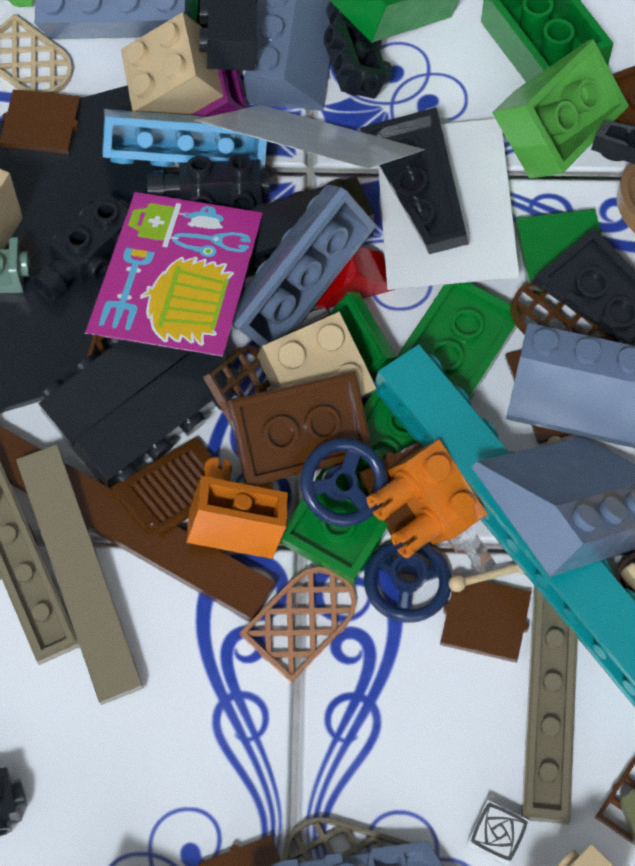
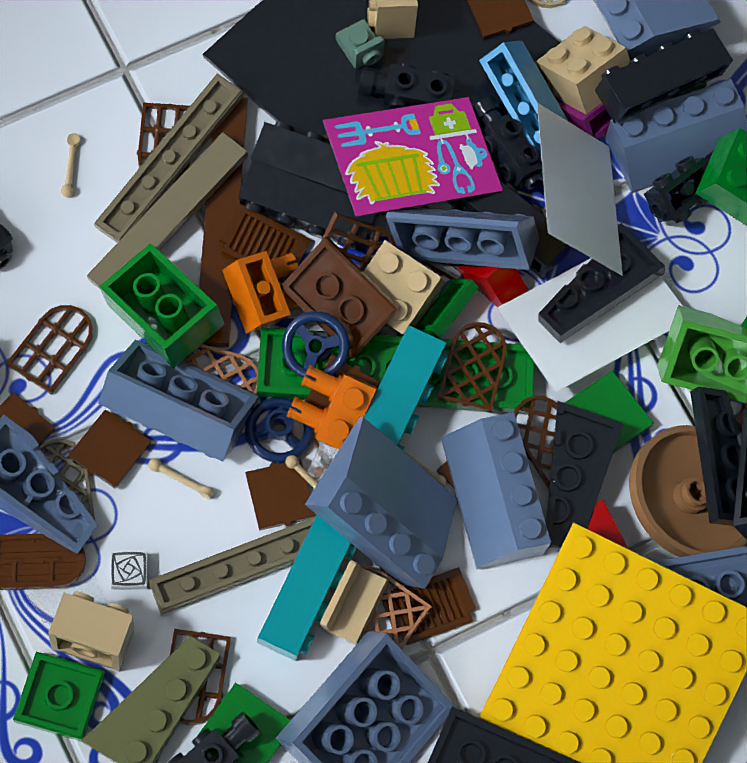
camera: 55 degrees right, 5 degrees up
none -> reddish brown window [6,305,93,395]
none -> reddish brown piece [69,409,152,489]
none -> sand blue slope [98,339,259,462]
none -> green brick [99,243,225,369]
none -> tan hinge [148,458,214,499]
none -> reddish brown window [438,322,507,413]

